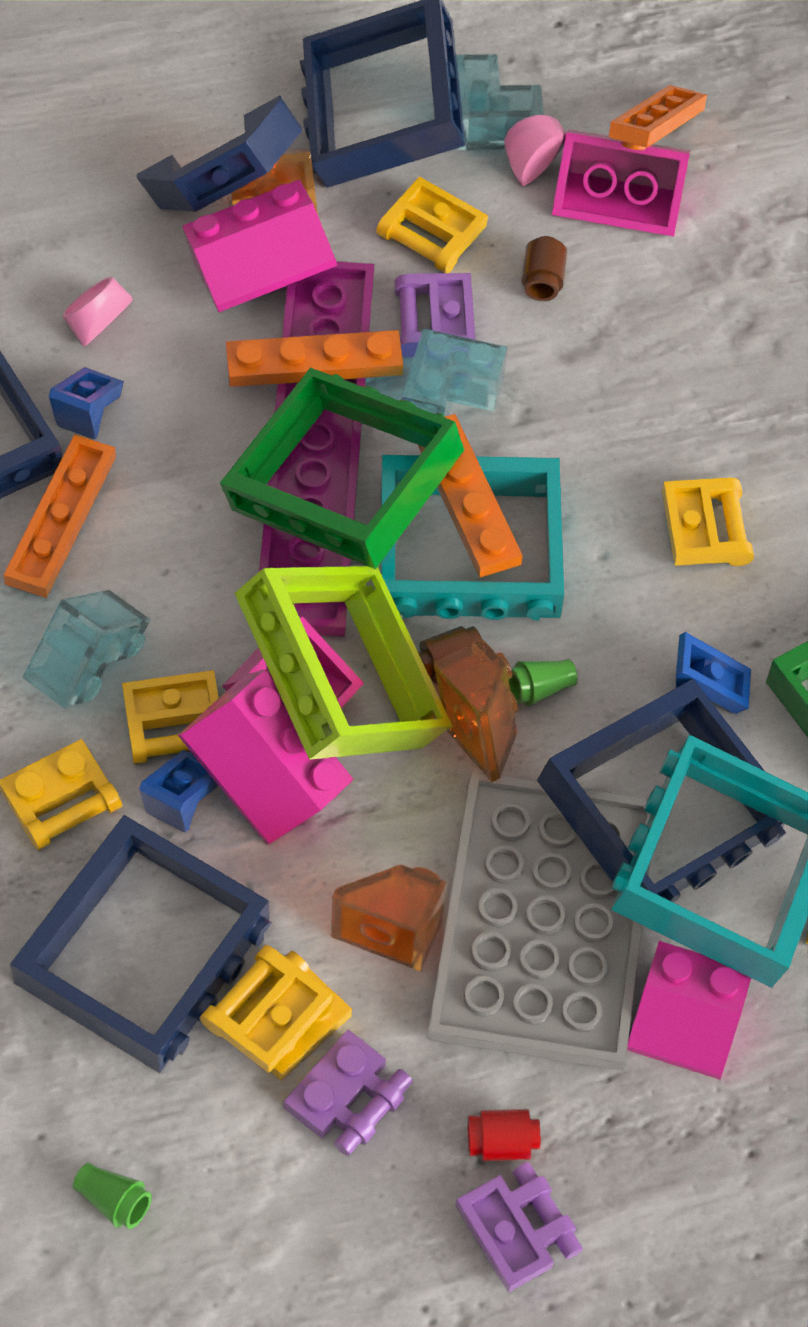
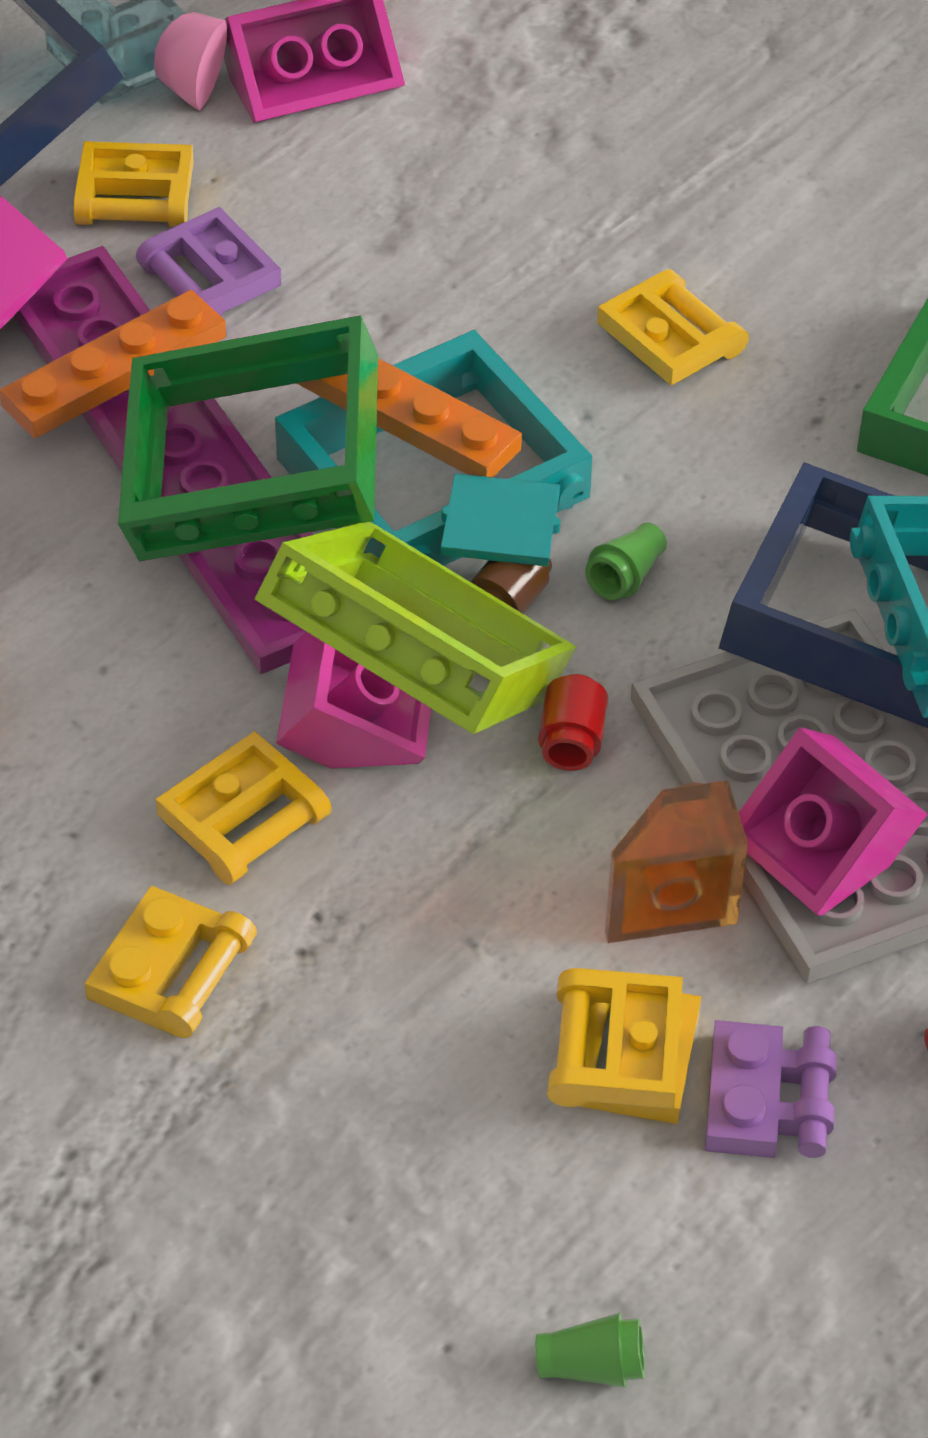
camera: 30 degrees left, 10 degrees down
dark blue window [10,815,272,1073] -> none
clear light blue brick [23,590,151,708] -> none
blue slope [139,750,218,833] -> none
dark pink slope [178,669,354,844] -> none
clear light blue brick [402,328,507,417] -> none
clear orange slope [434,639,518,782] -> none
reddish brown brick [522,236,567,301] -> none
blue slope [676,632,751,714] -> none
none -> teal piece [441,473,561,567]
none -> red brick [538,674,609,771]
none -> dark pink slope [724,727,928,916]

